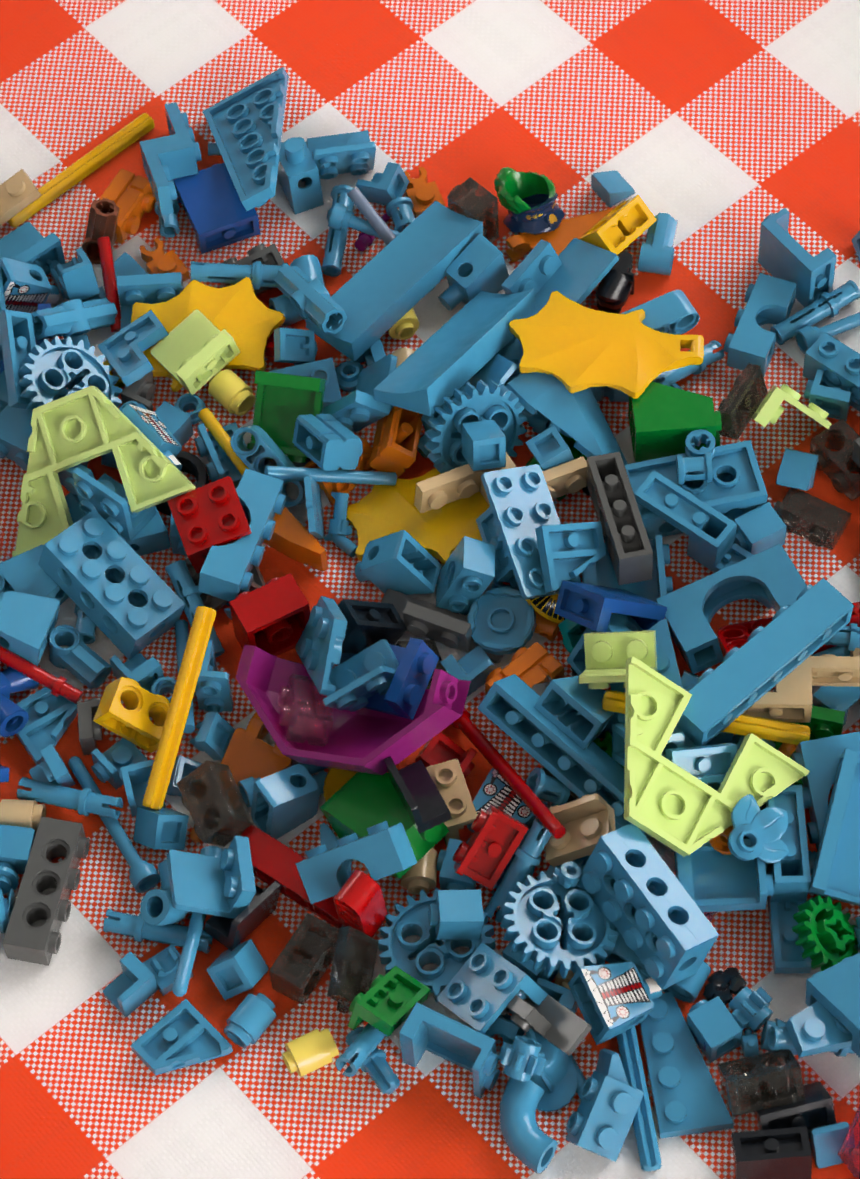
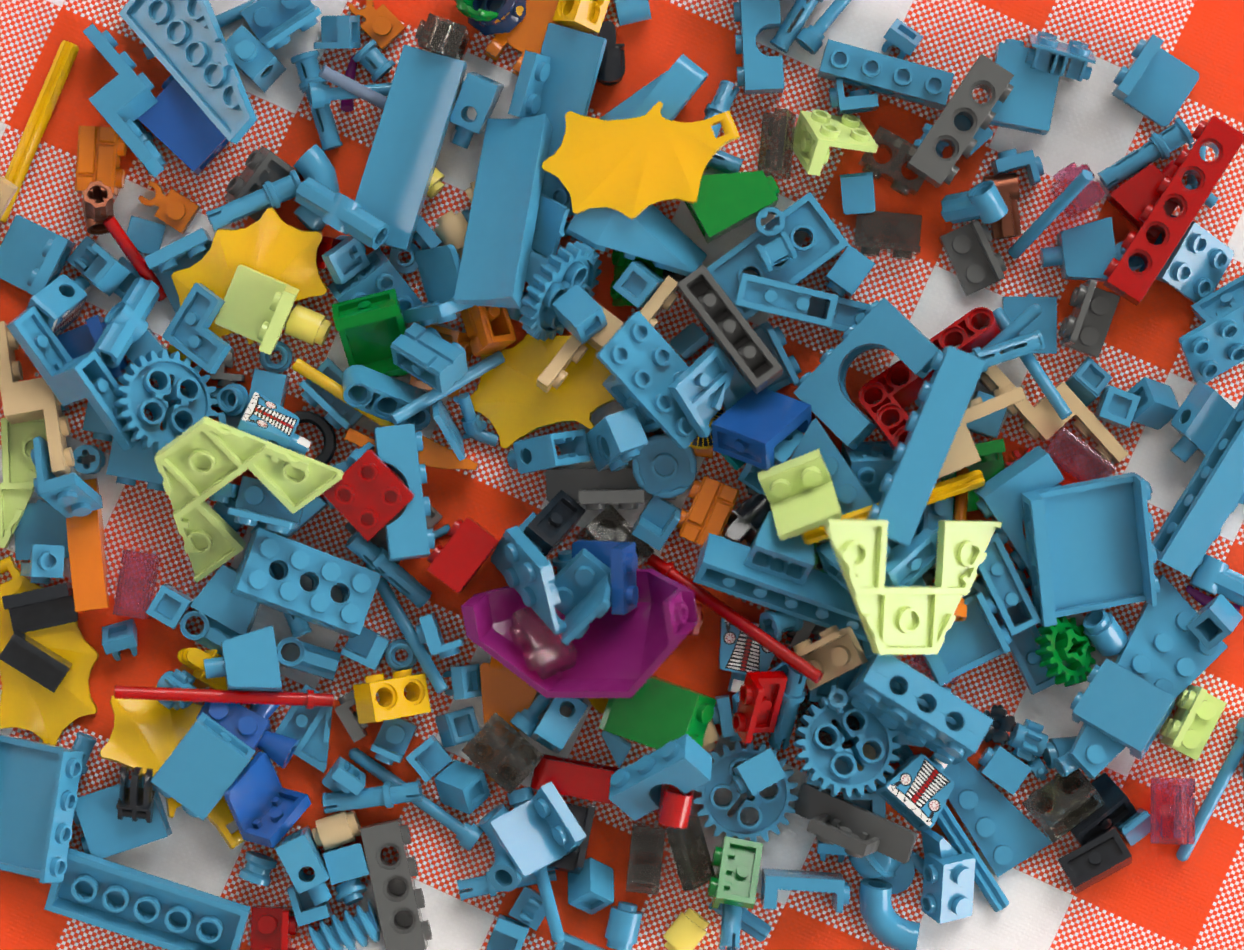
camera: 30 degrees left, 30 degrees up
yellow axle [142,606,216,810] -> none
black panel [384,757,452,834] -> none
tan bracket [426,759,477,847] -> none
dark azure bracket [437,942,548,1034] -> none
dark azure gear [498,1036,547,1082] -> none
dark azure plate [728,794,789,863] -> none

